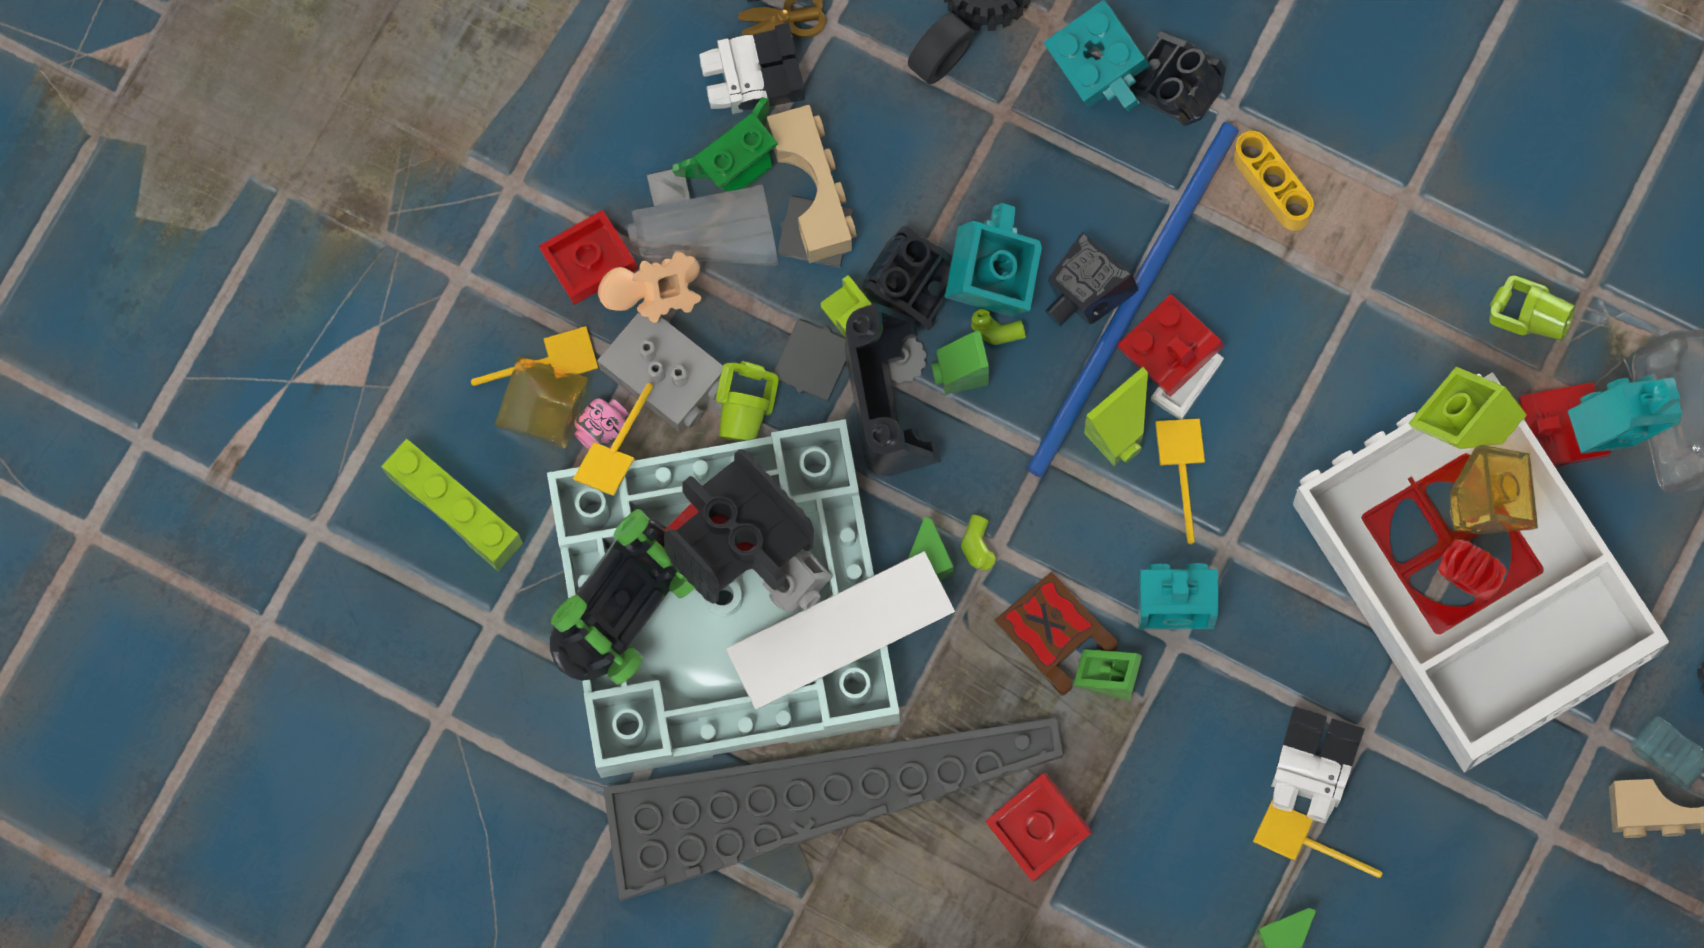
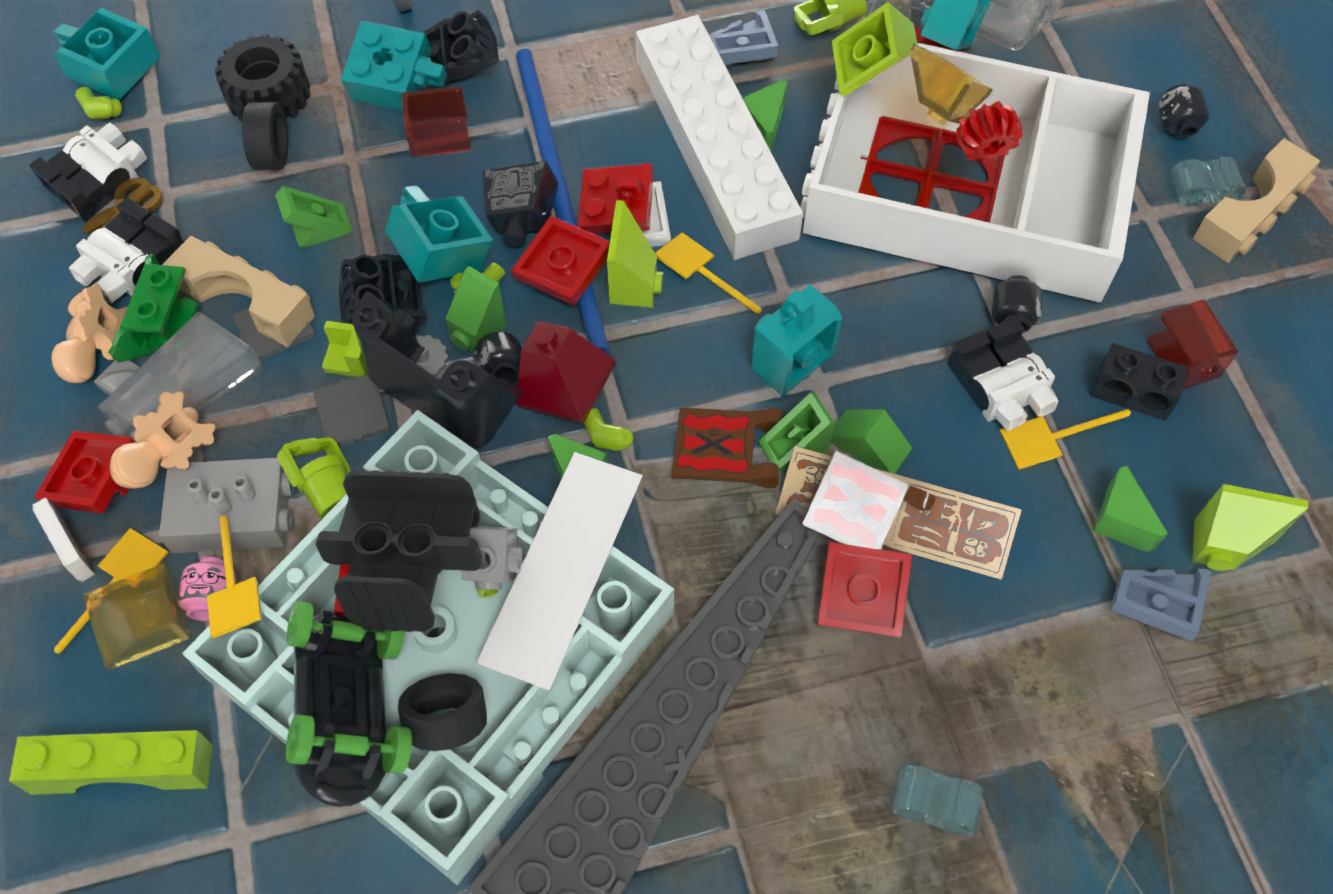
camera: 50 degrees left, 15 degrees down
yellow beam [1234,131,1314,231] -> none
none -> white tile [32,498,95,582]
none -> light nougat animal [51,283,128,383]
none -> bright green slope [275,186,352,248]
none -> black tyre [398,673,487,751]
none -> clear red piece [402,86,471,157]
none -> black head [474,331,522,384]
none -> red hinge [511,216,610,306]
none -> dark red slope [516,321,616,424]
none -> white brick [636,15,803,260]
none -> sand blue wing [709,9,779,66]
none -> bright green slope [742,80,788,153]
none -> sticker [775,446,1021,580]
none -> flag [801,451,935,553]
none -> bright green slope [831,409,912,474]
none -> black head [992,275,1042,333]
none -> black brick [1091,343,1188,421]
none -> clear red piece [1147,300,1239,390]

